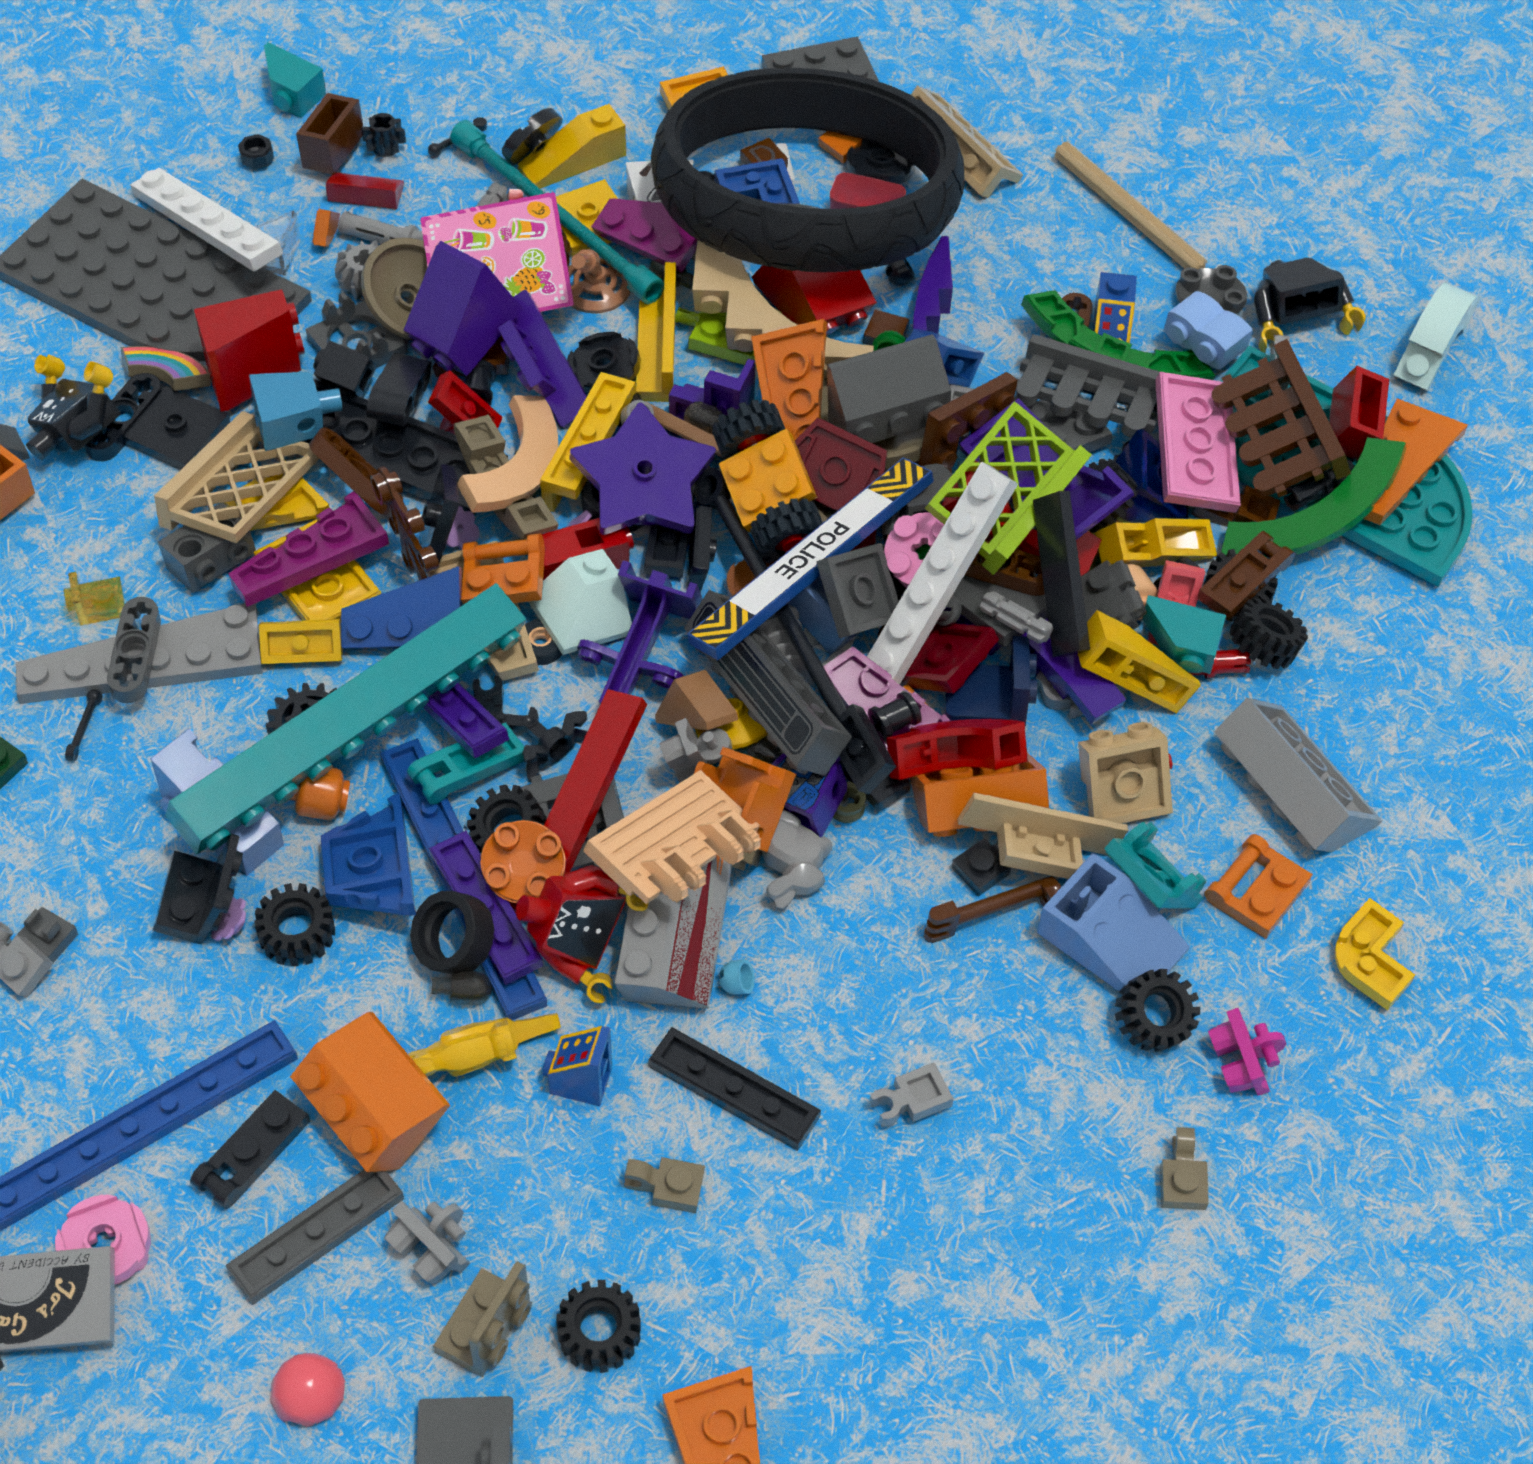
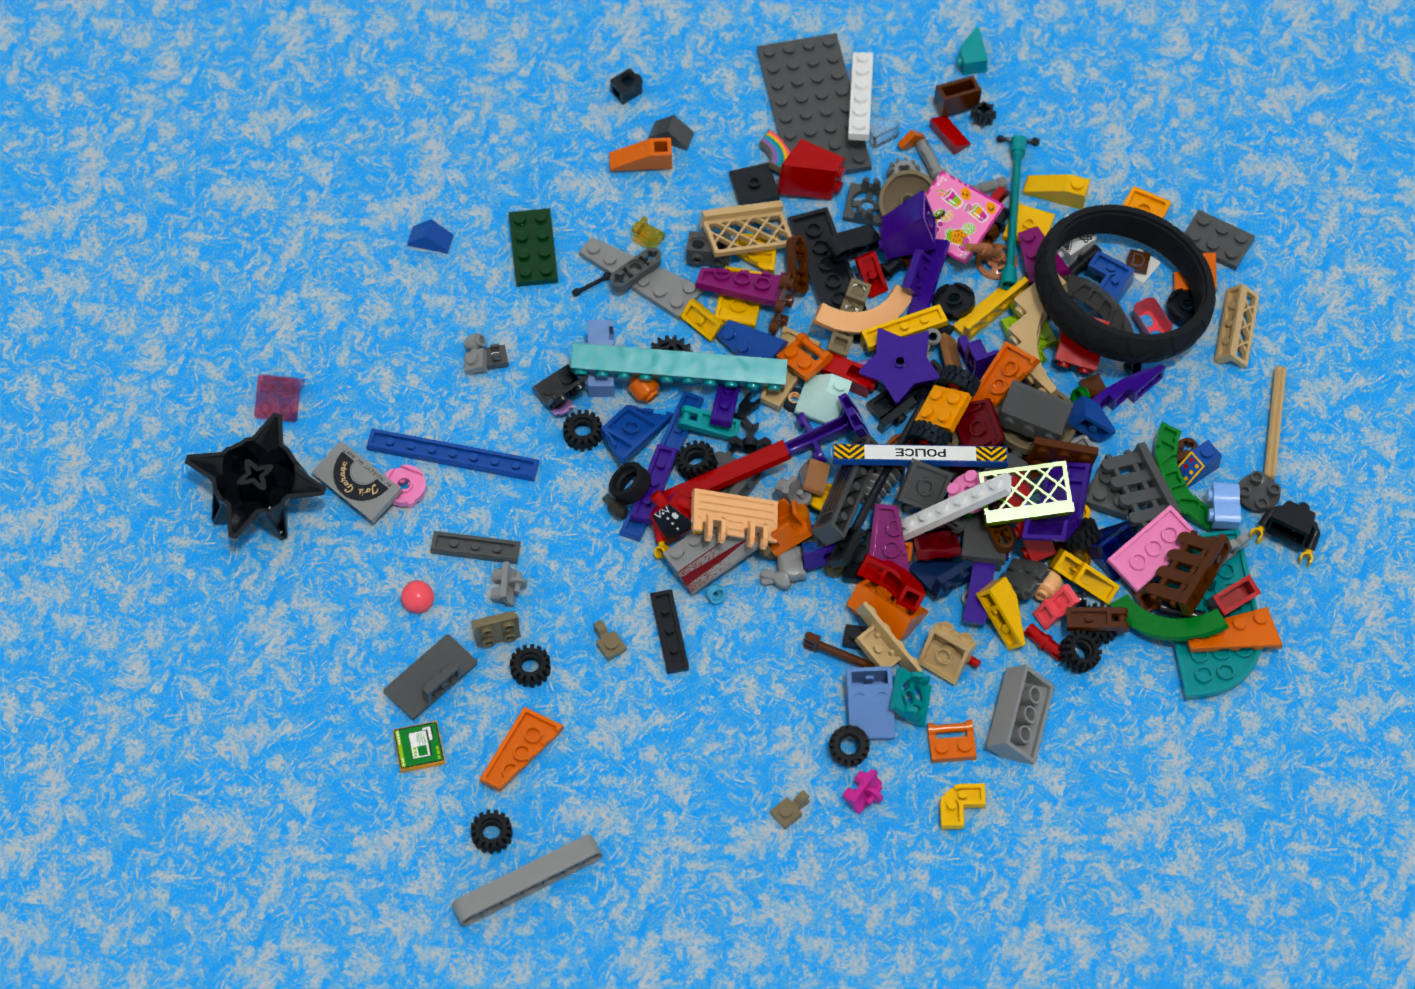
camera: 50 degrees right, 5 degrees up
torso [26,354,122,460] -> none
black beam [85,373,162,462] -> none
black plate [190,1090,310,1209] -> none
black tile [238,134,274,169] -> none
dark azure torso [249,372,343,451] -> none
orange slope [290,1012,451,1172] -> none
black brick [313,340,377,398] -> none
yellow animal [408,1013,561,1077] -> none
black plate [420,464,460,570] -> none
lavender plant [446,506,479,550] -> none
orange dish [481,820,566,903] -> none
black plate [502,108,562,166] -> none
blue slope [543,1026,612,1106] -> none
clear smoke cylinder [684,401,723,435] -> none
black bush [868,690,922,741] -> none
light grey plate [869,1062,954,1127] -> none
light grey axle [980,591,1053,643] -> none
black tile [1033,491,1090,657] -> none
teal slope [1142,595,1226,674] -> none
light aqua arch [1393,282,1480,391] -> none

